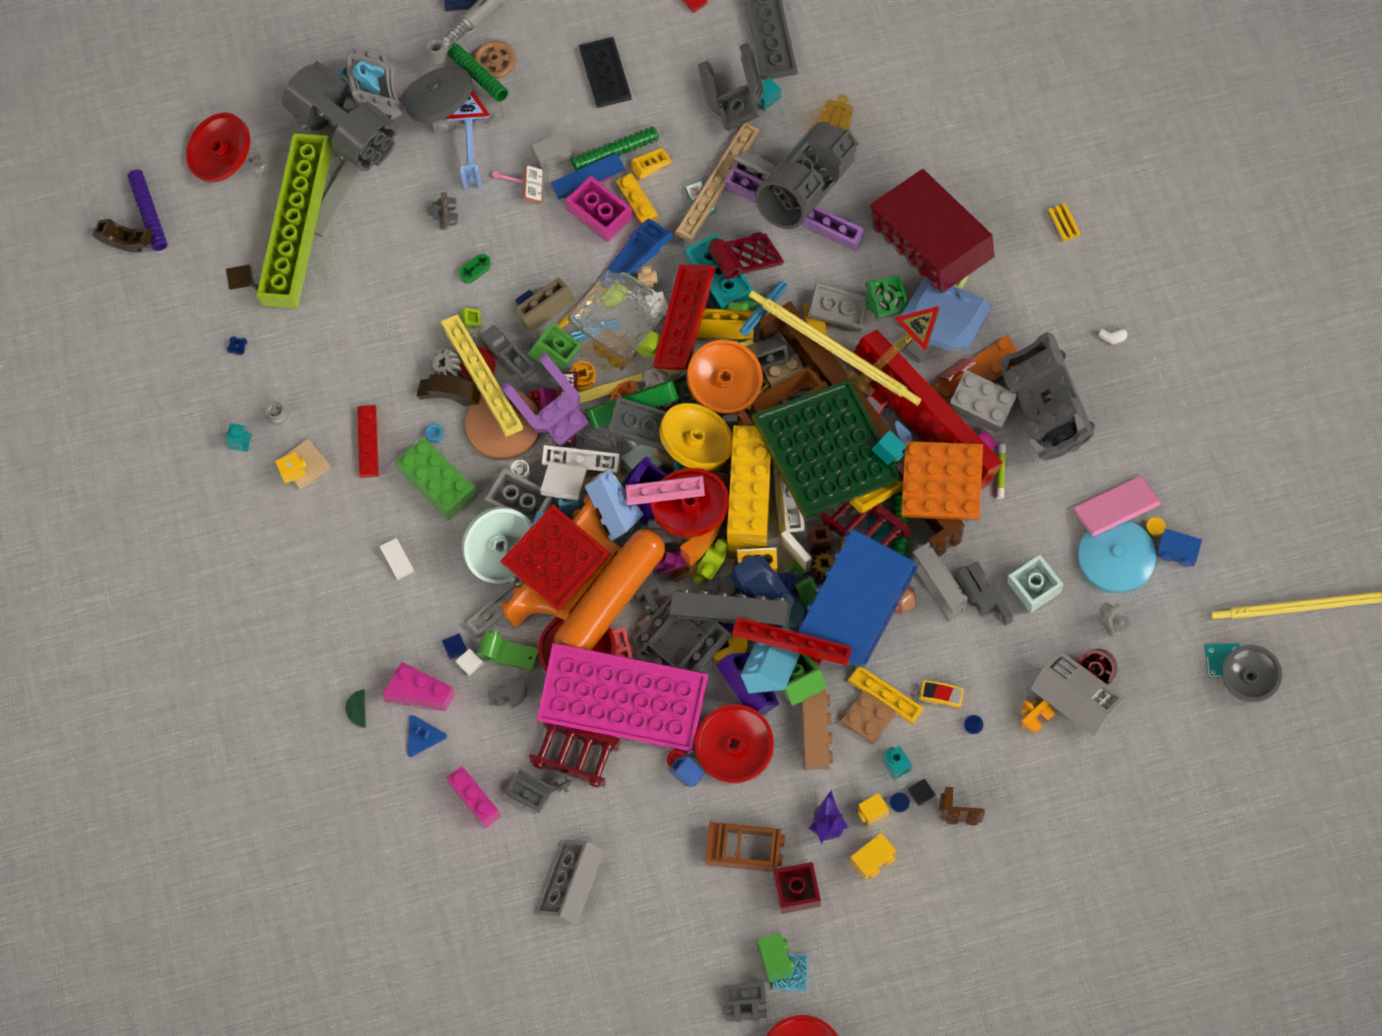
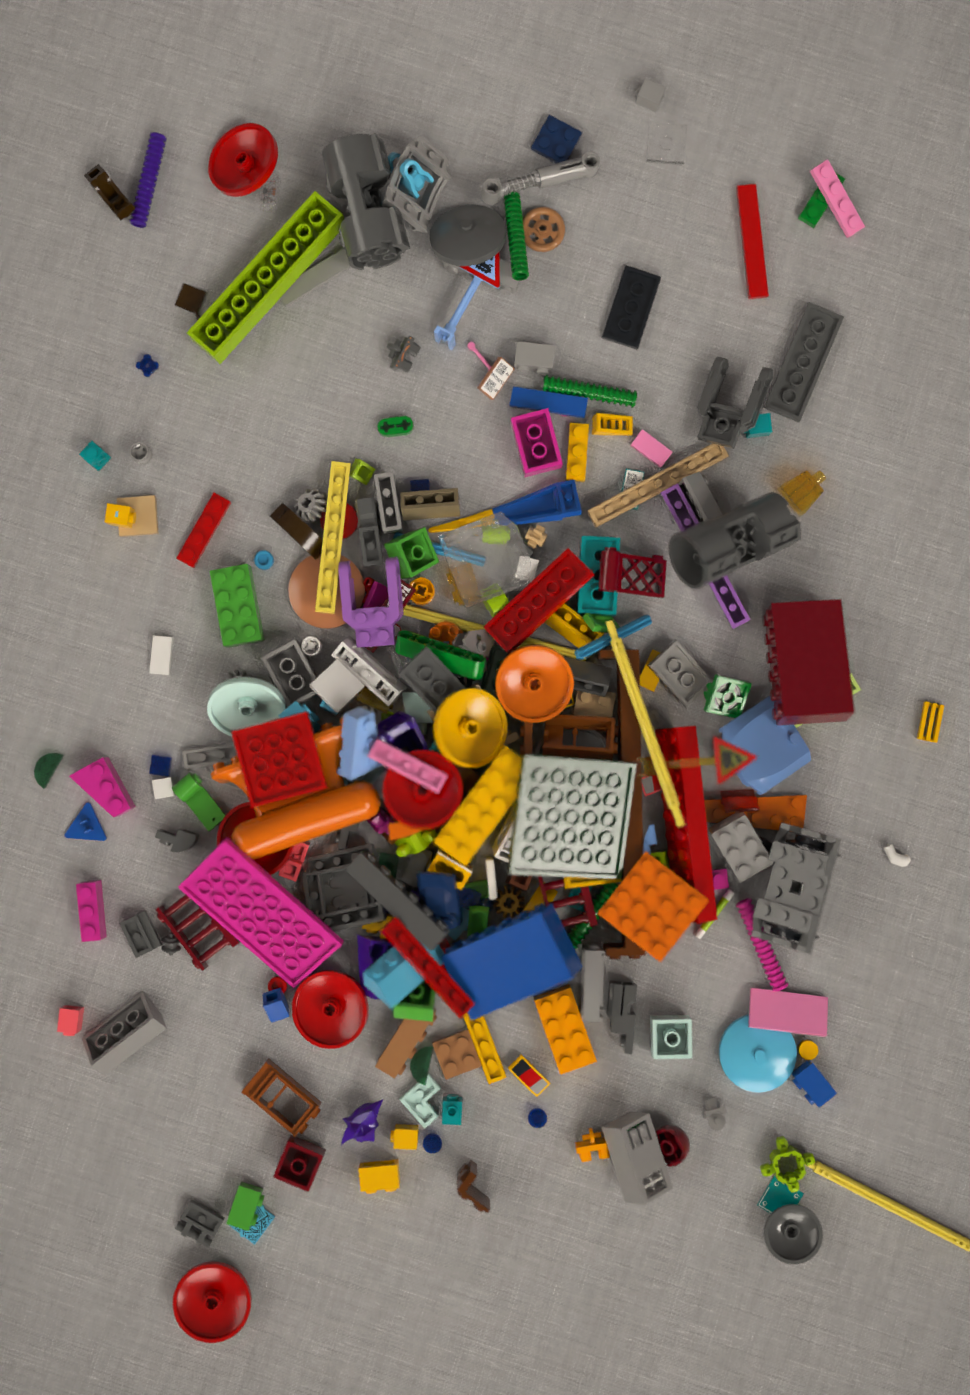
camera: 30 degrees right, 20 degrees up
teal brick [871,430,906,465] -> none
black tile [908,778,936,807] -> none
none -> coral brick [57,1005,84,1036]
none -> light grey brick [374,472,403,535]
none -> light aqua tile [399,1072,441,1129]
none -> clear green tile [410,1047,434,1086]
none -> light orange brick [534,984,597,1075]
none -> bright pink tile [630,429,673,468]
none -> dark pink piece [736,898,789,991]
none -> lime piece [760,1136,815,1193]

